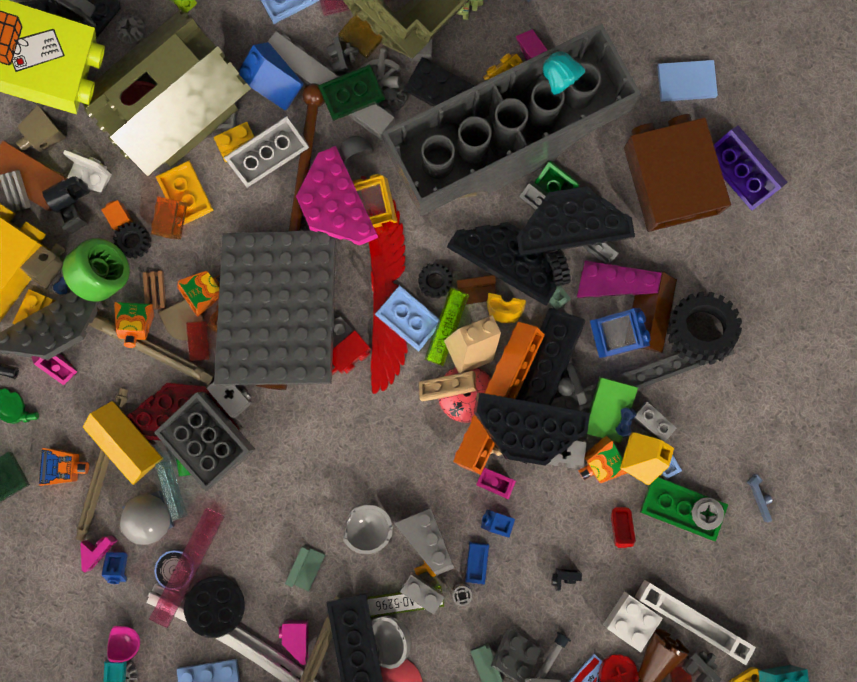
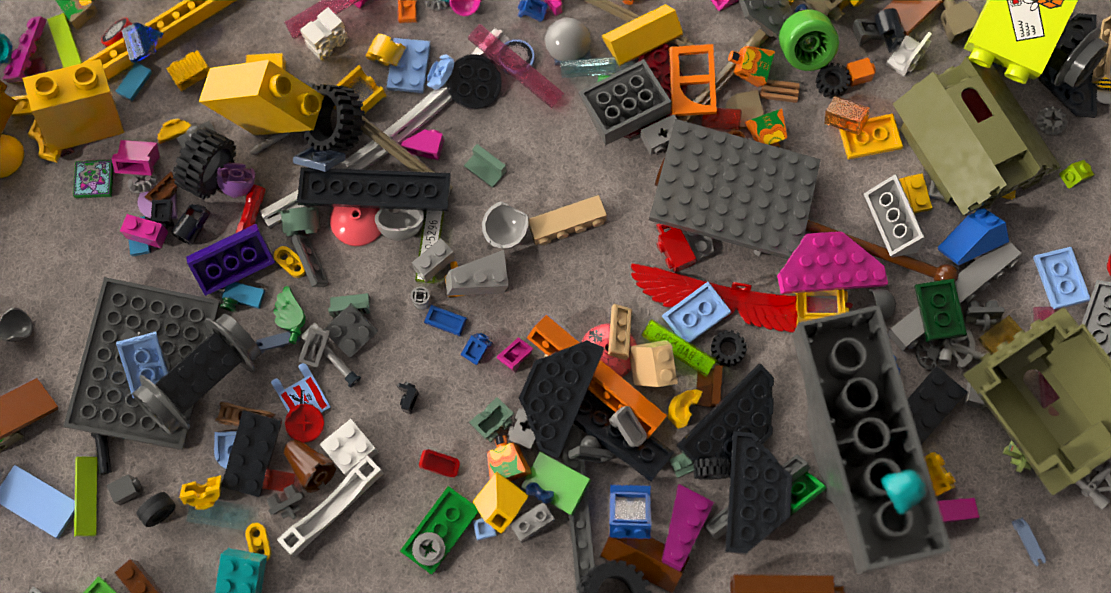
camera: 105 degrees right, 10 degrees down
none -> light blue tile [427,55,454,90]
none -> sand green cylinder [469,397,514,442]
none -> tan brick [529,195,607,246]
none -> light grey piece [609,406,647,447]
none -> orange window [669,44,717,116]

